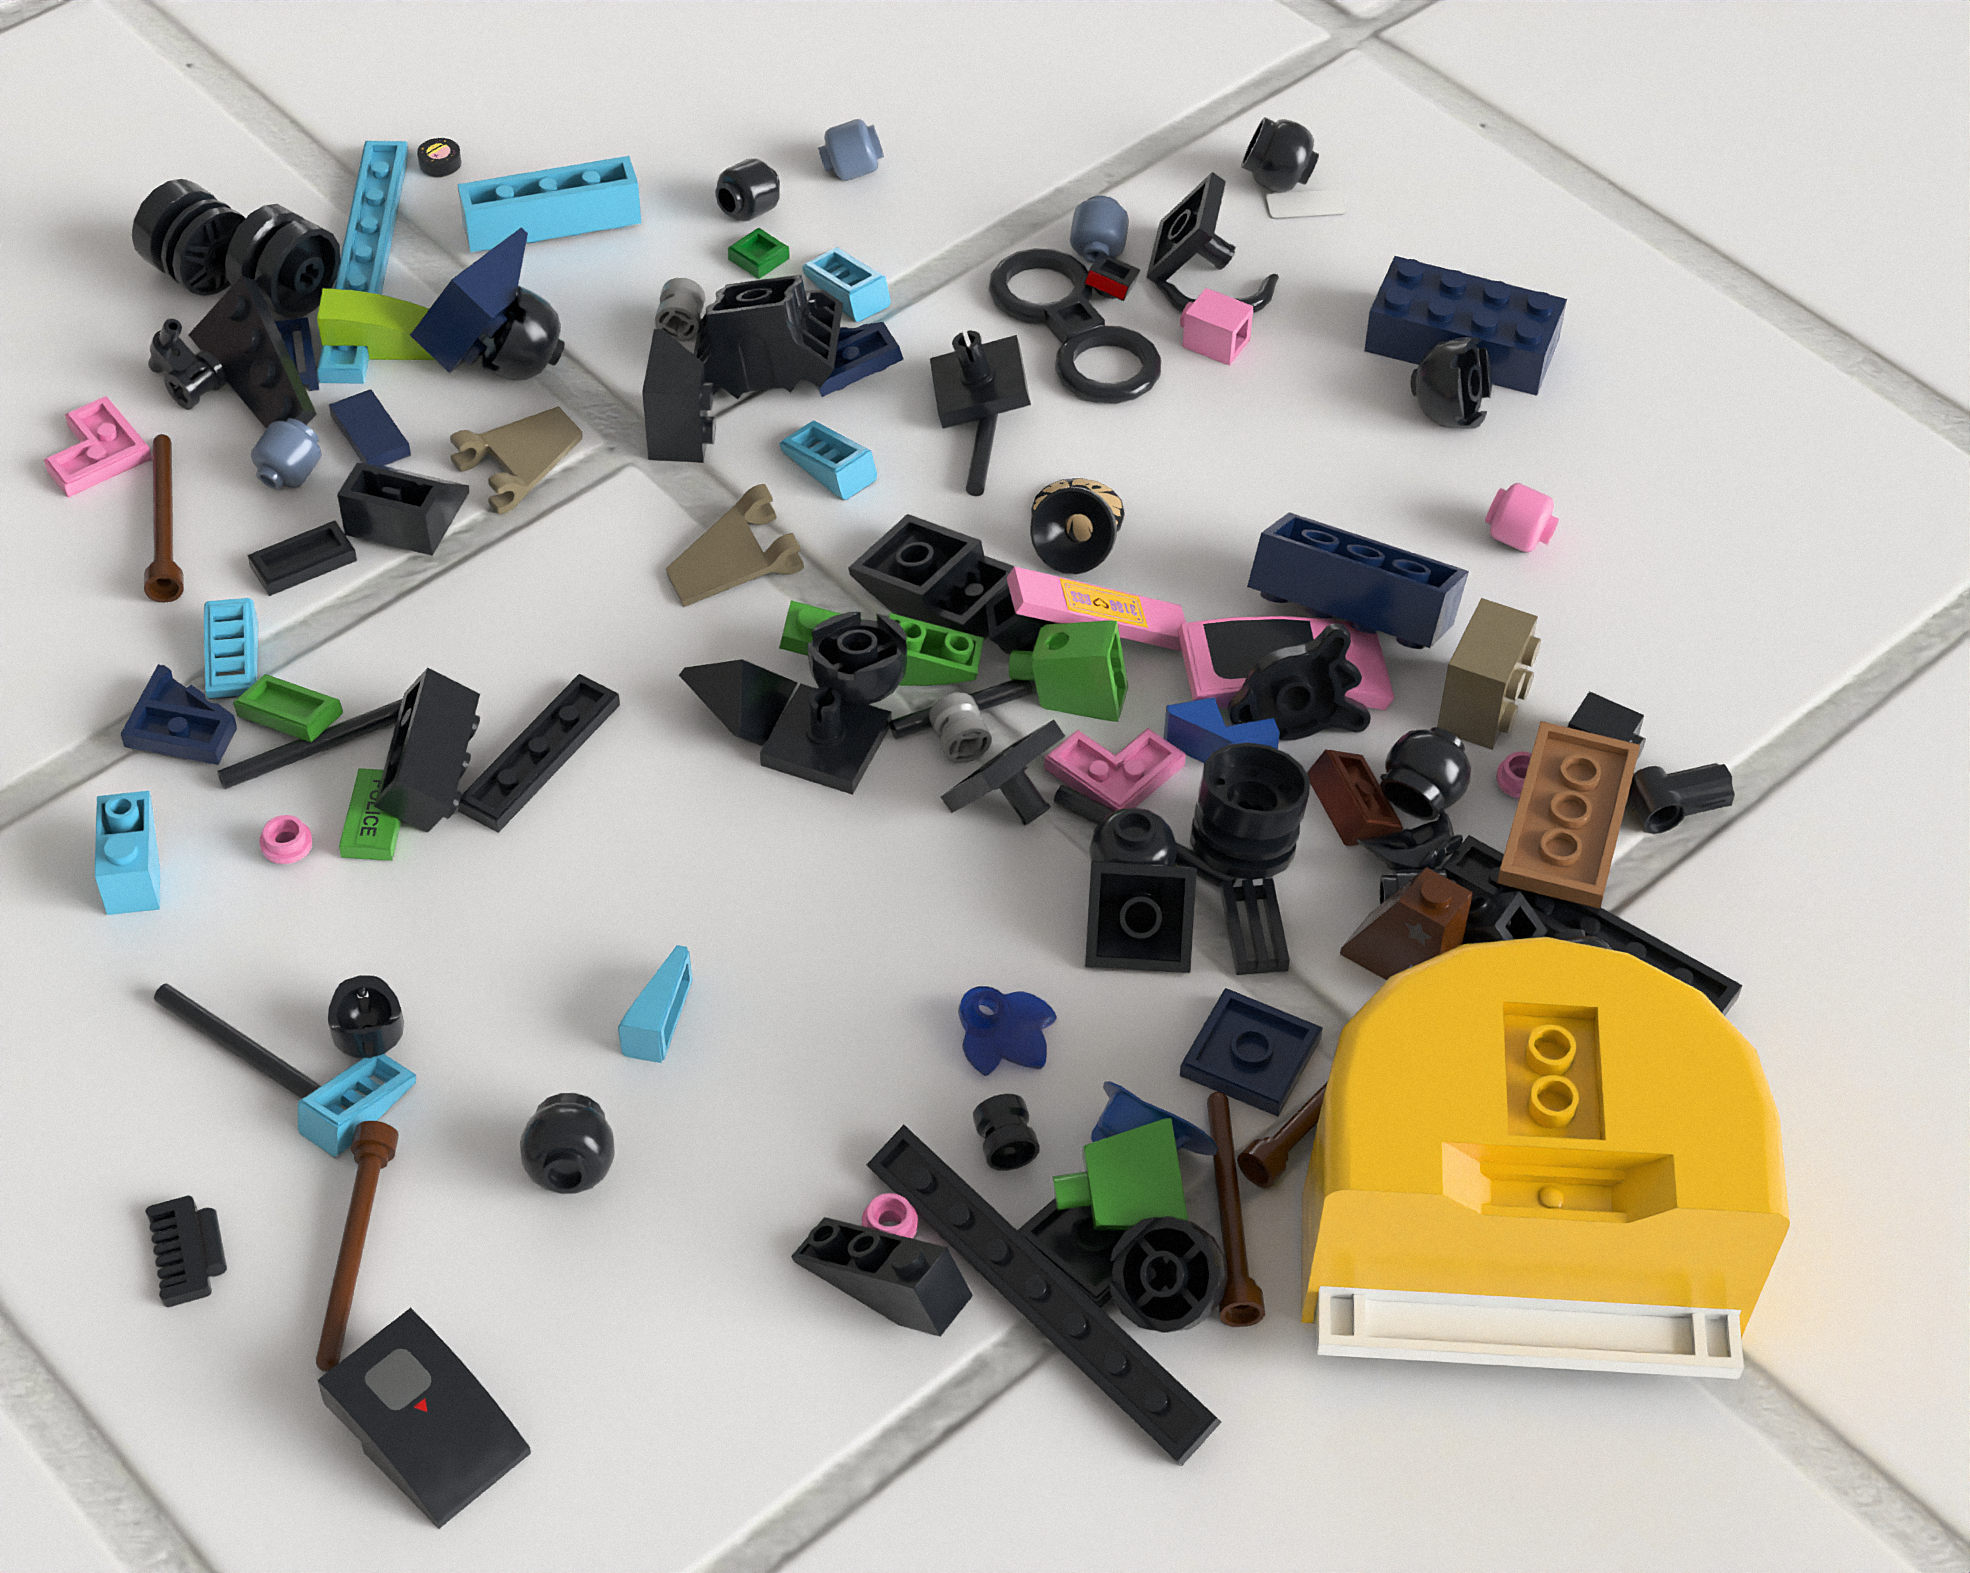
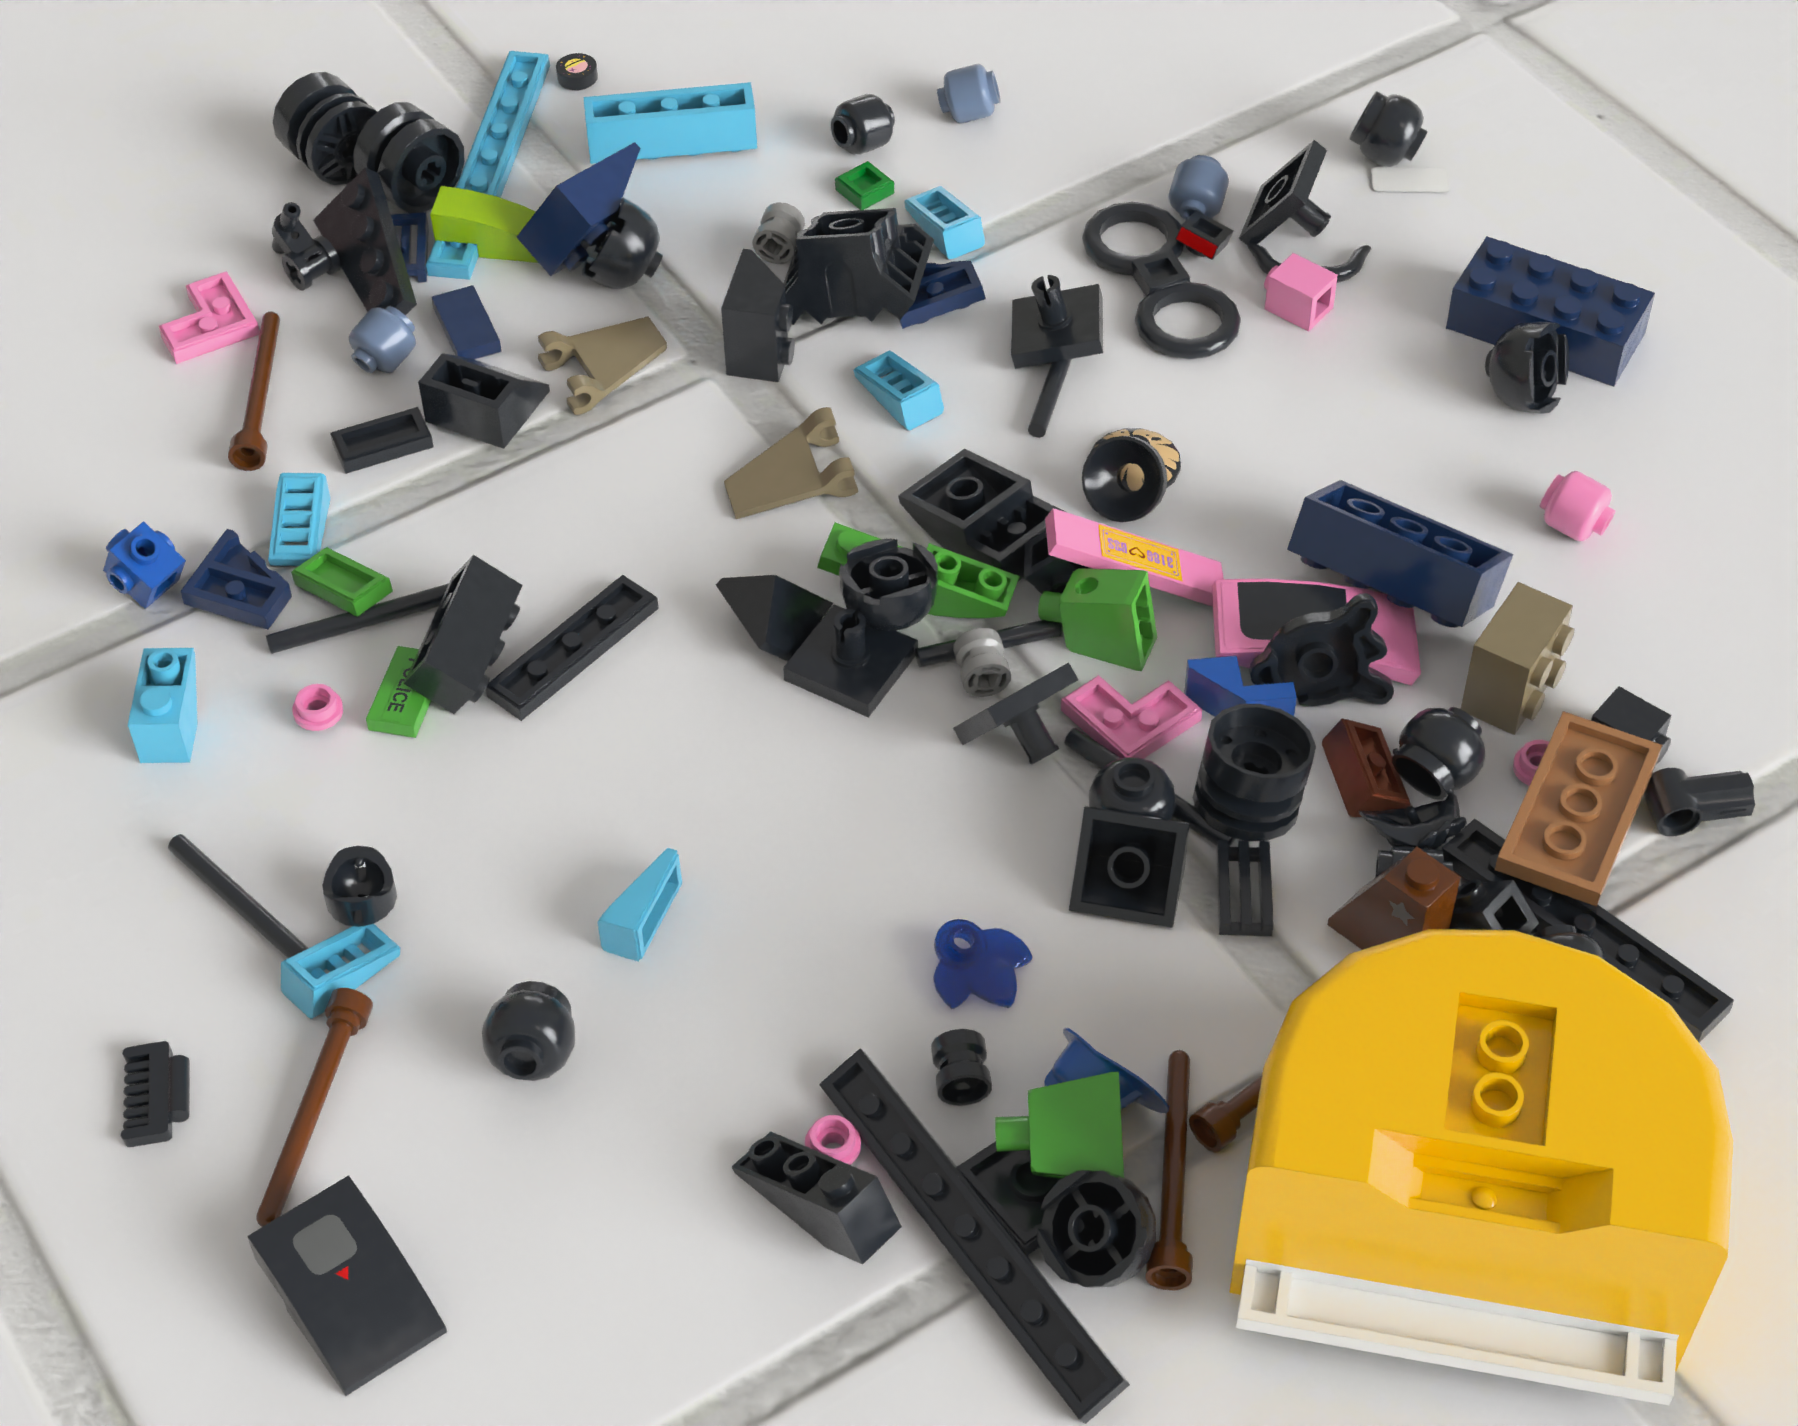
camera: 10 degrees right, 0 degrees up
dark blue tile [1180,988,1323,1117] -> none
none -> blue brick [103,521,186,609]

